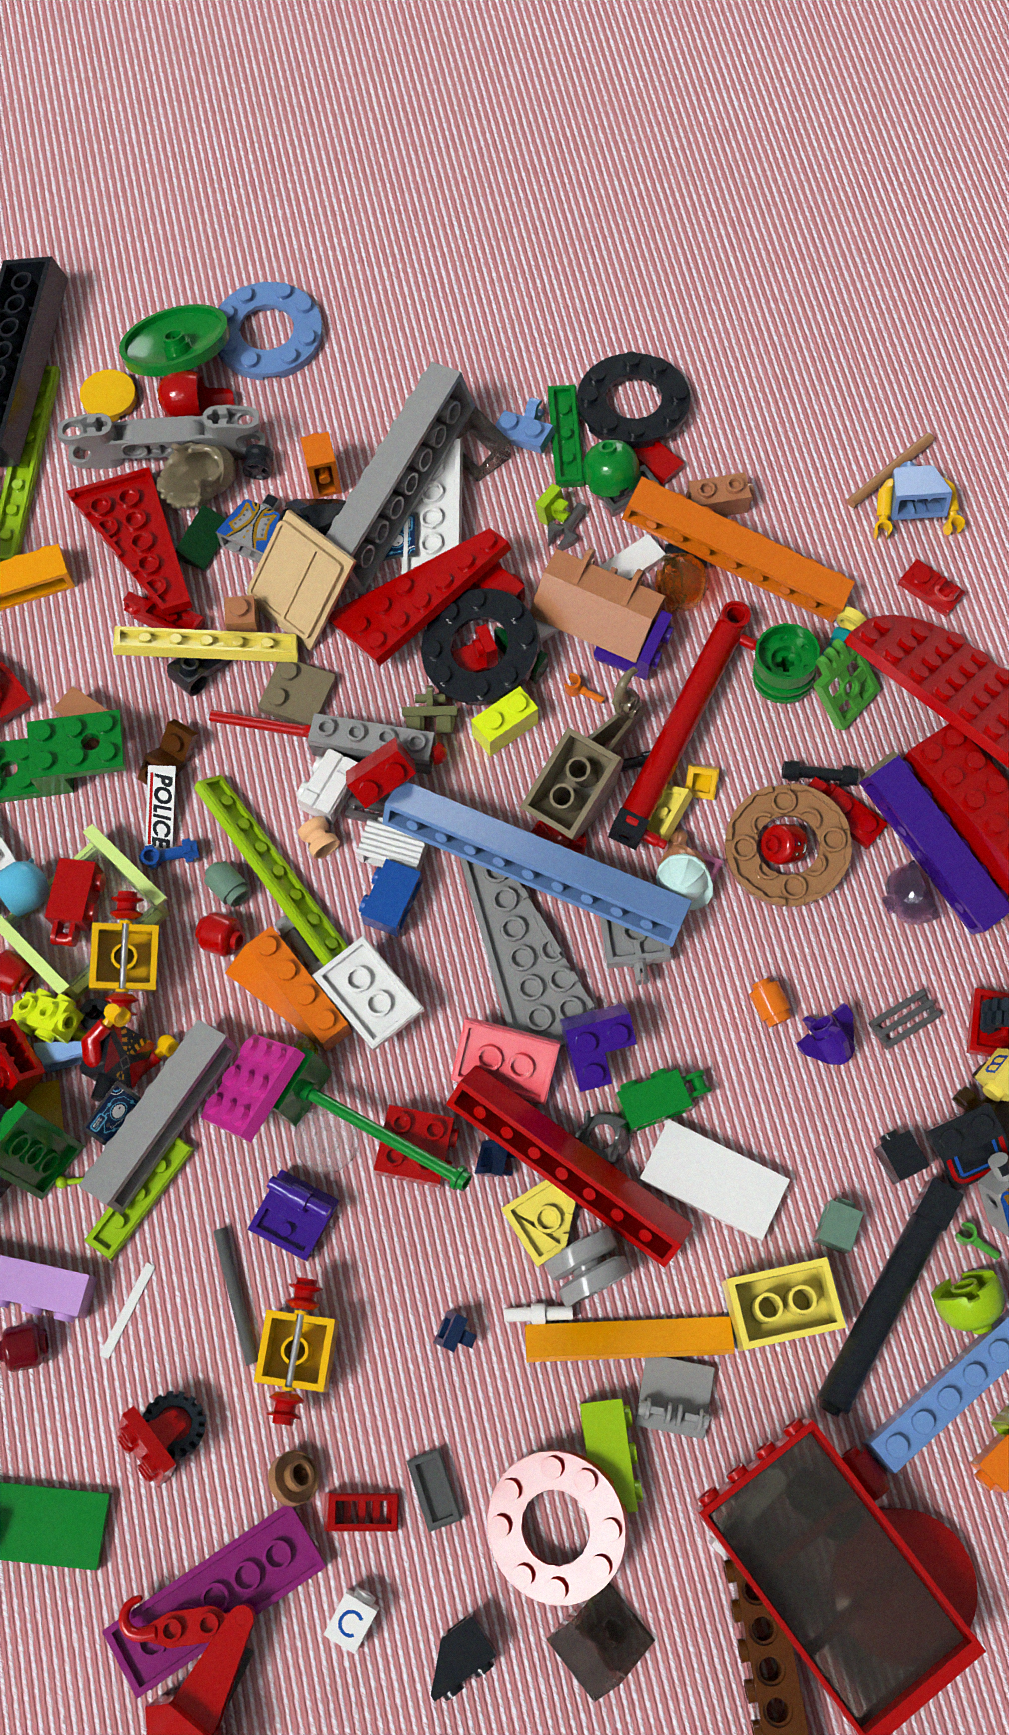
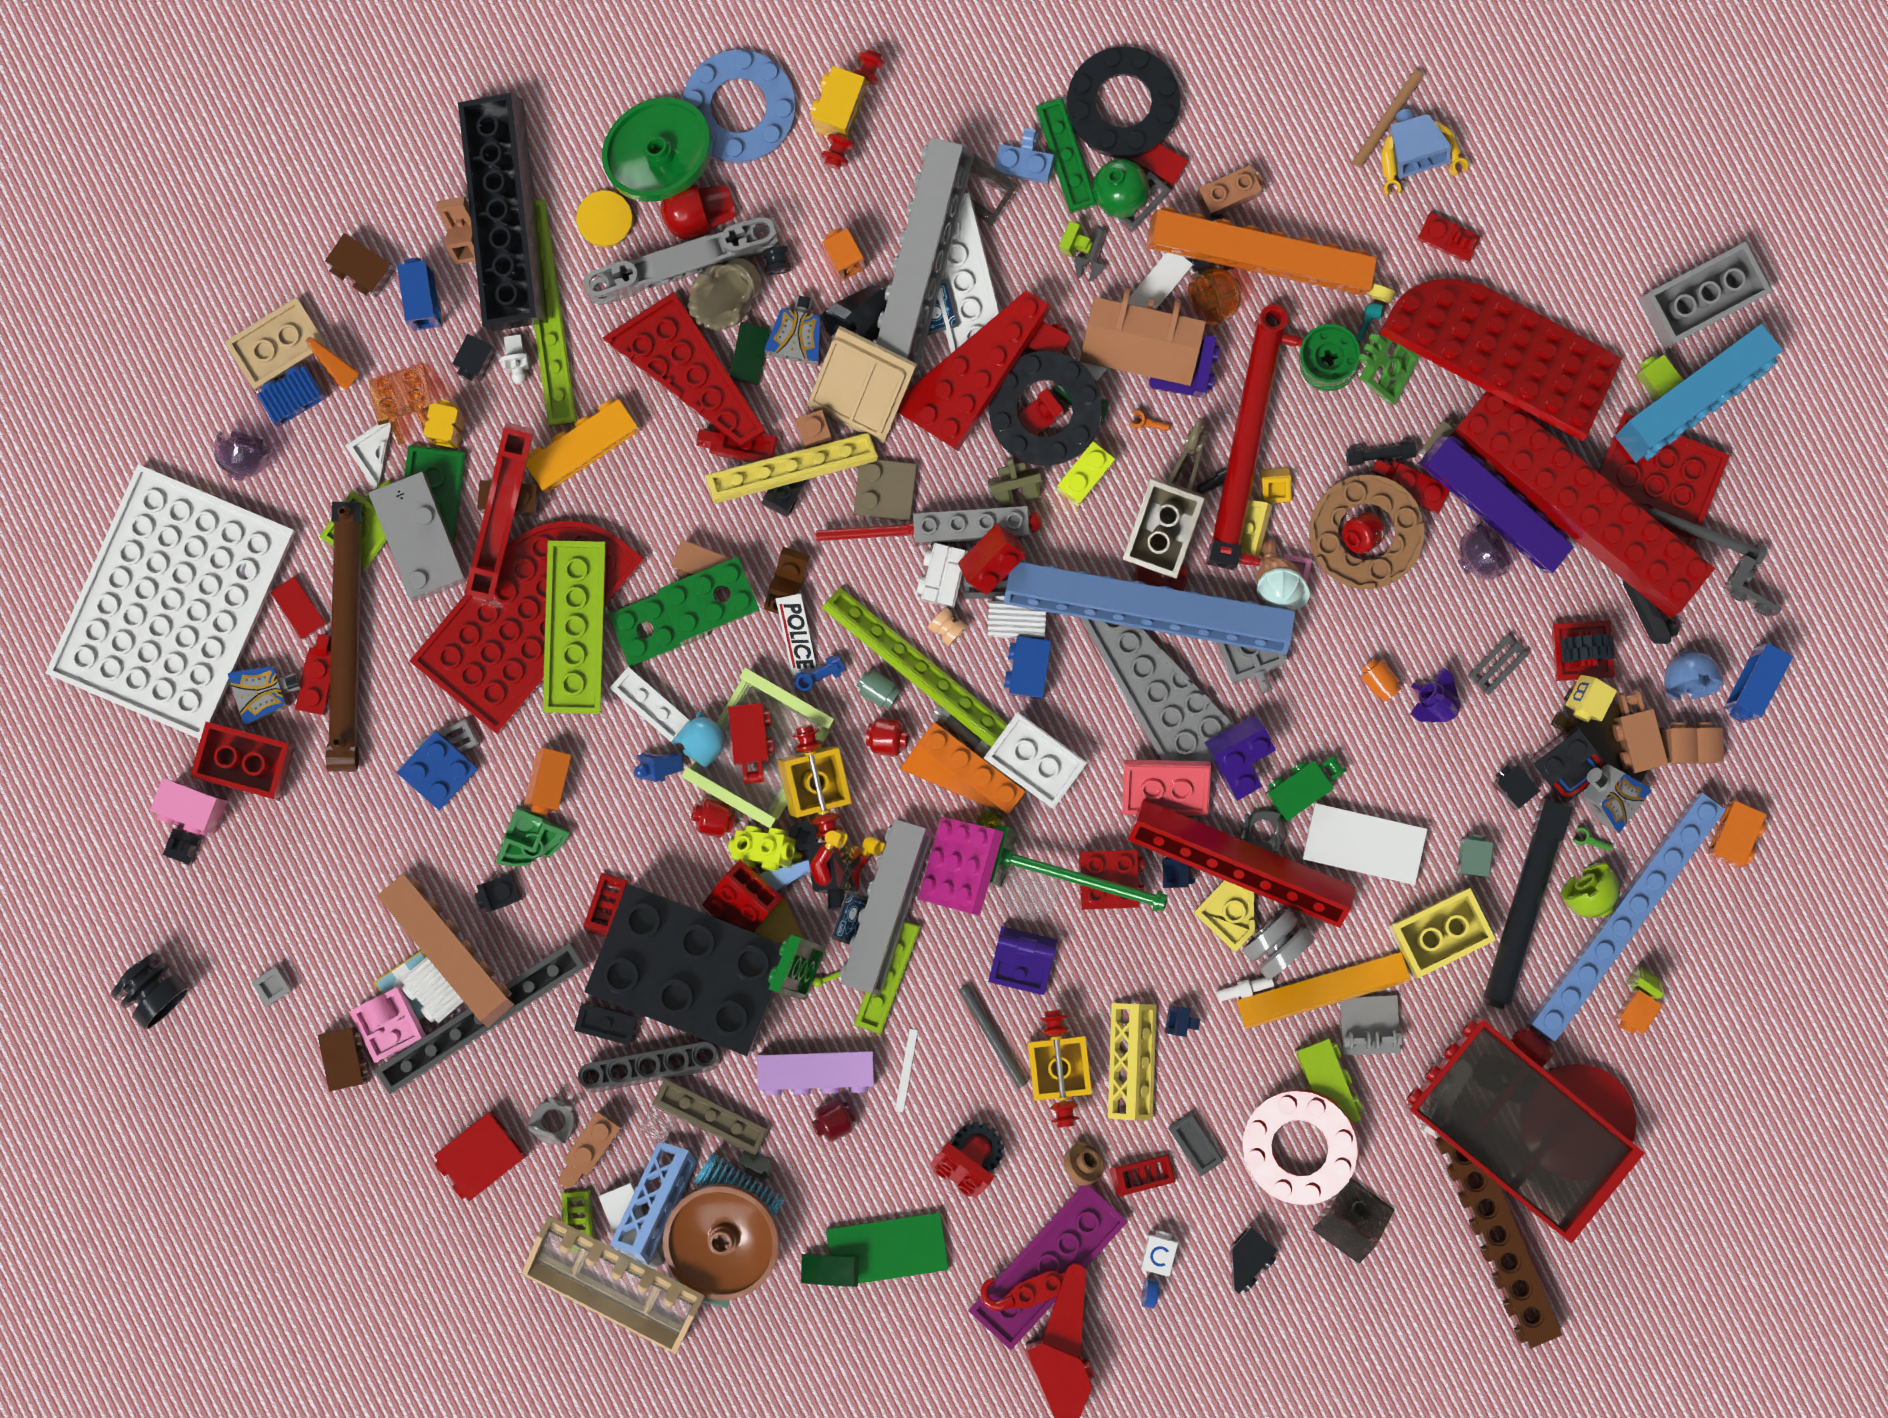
camera: 15 degrees left, 15 degrees up
none -> yellow brick [810,49,885,169]
none -> light yellow fence [1108,1003,1156,1120]
none -> blue tile [1141,1278,1159,1309]

